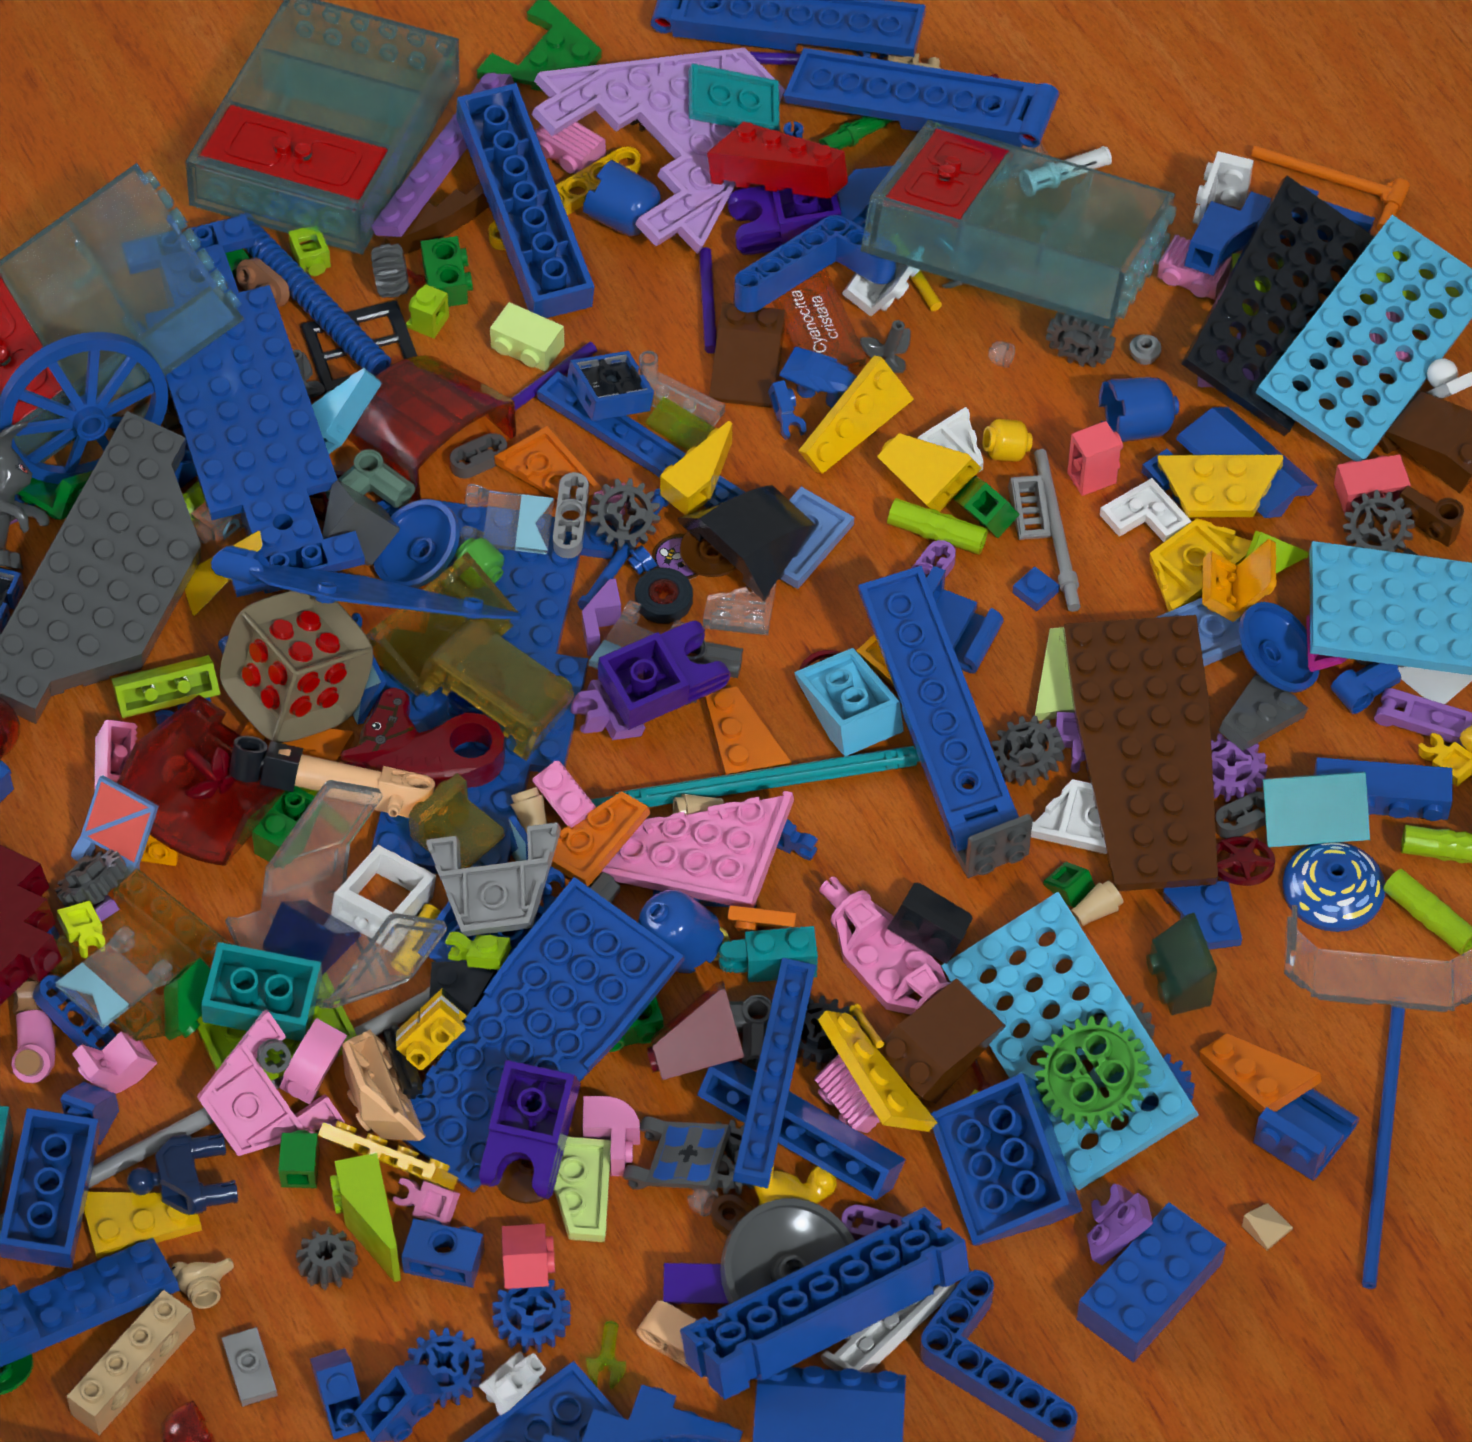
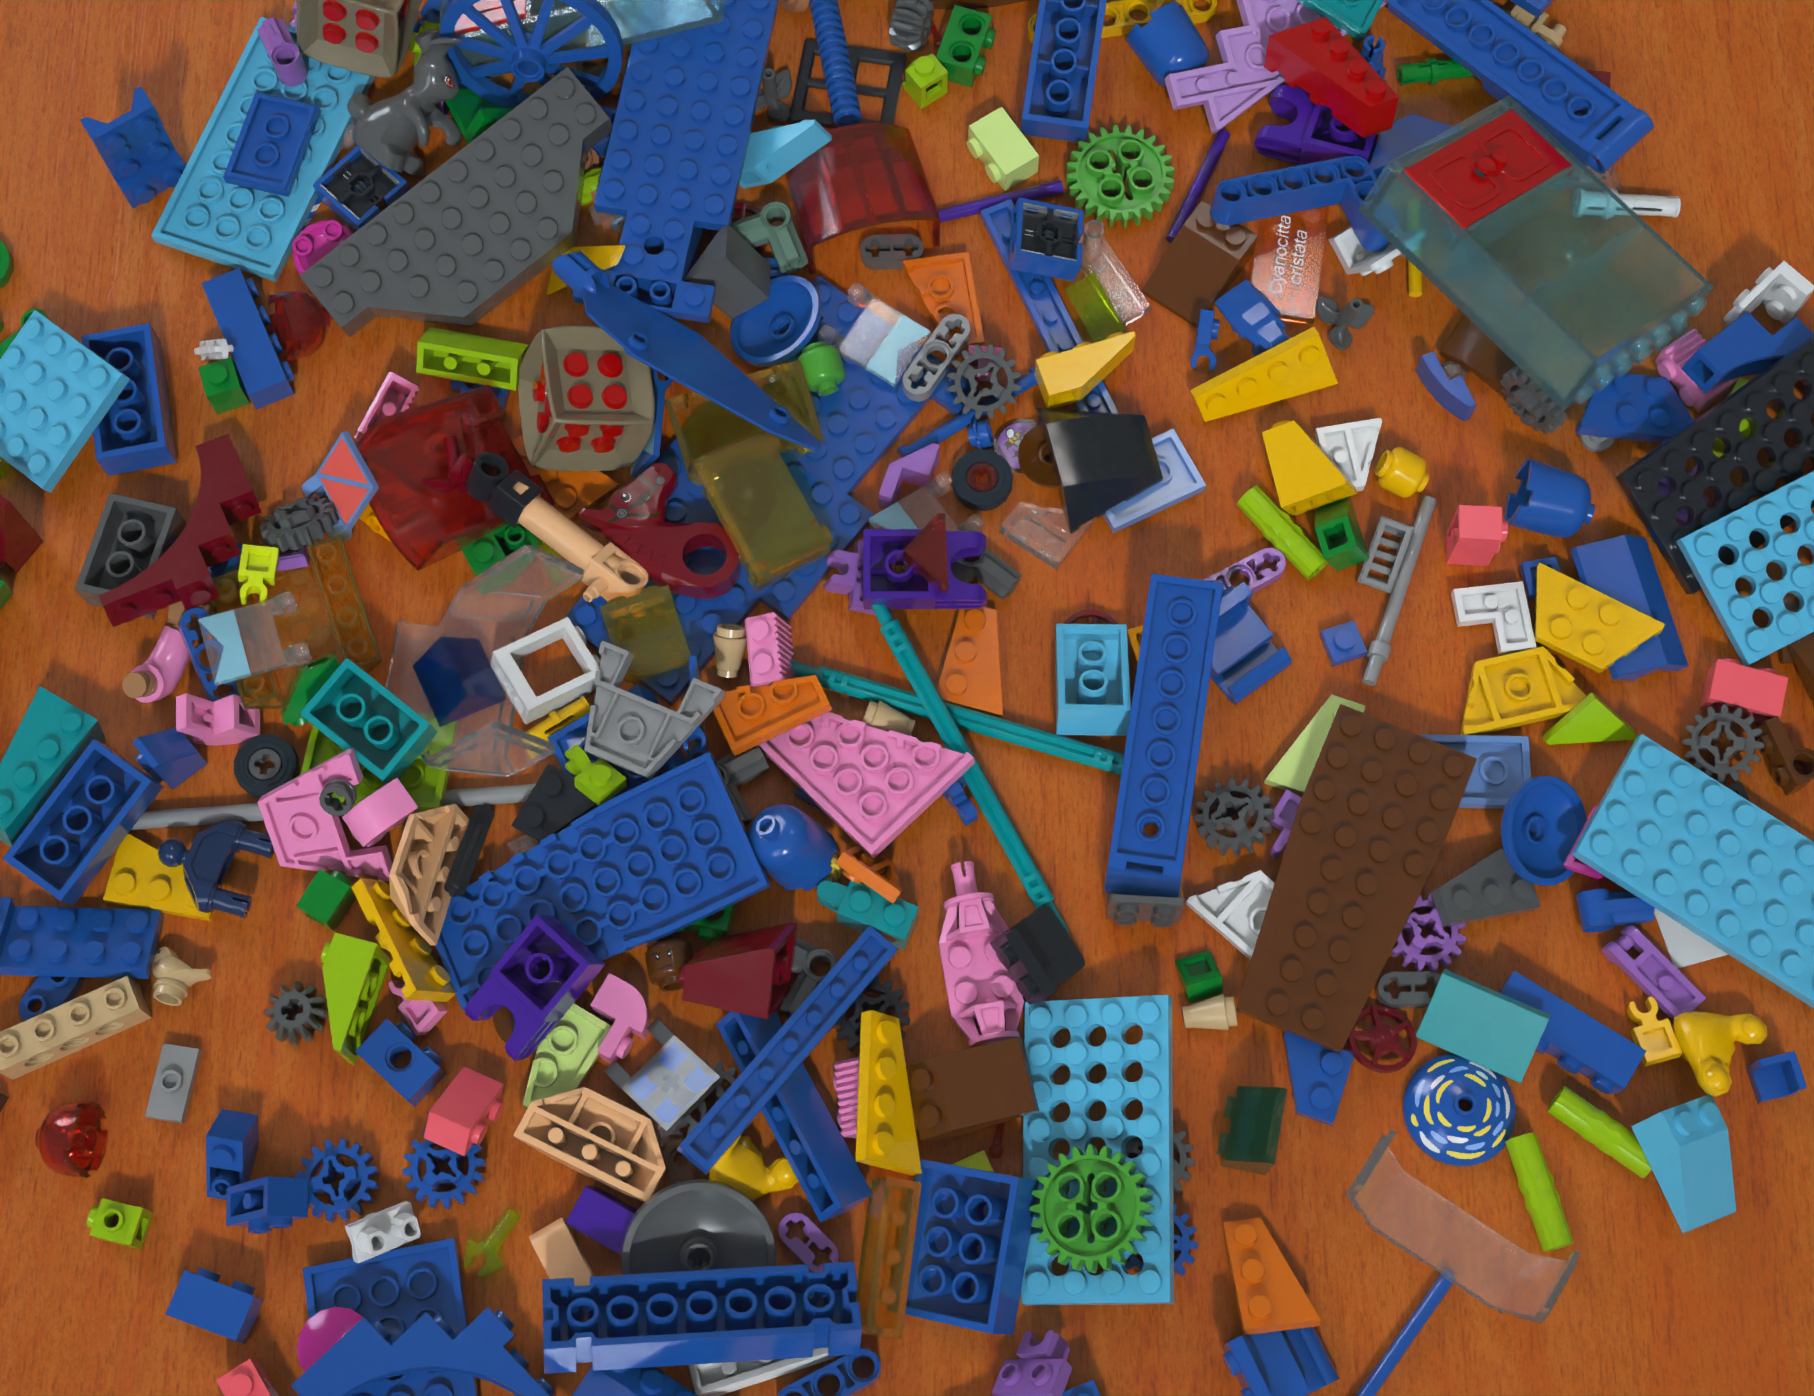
camera: 30 degrees right, 15 degrees up
yellow hips [396,988,468,1070] -> none
yellow piece [849,1004,884,1048] -> none
light orange bracket [1202,539,1277,622] -> none
none -> blue plate [19,976,84,1021]
none -> black bush [234,734,300,798]
none -> light nougat wedge [513,1087,666,1202]
none -> reddish brown head [645,934,694,992]
none -> clear yellow brick [856,1177,922,1339]
none -> teal axle [871,604,1070,934]
none -> clear red slope [903,513,948,593]
none -> bright green gear [1066,125,1175,228]
none -> blue slope [1415,351,1476,421]
none -> reddish brown slope [1439,300,1536,392]
none -> blue wing [1575,371,1694,443]

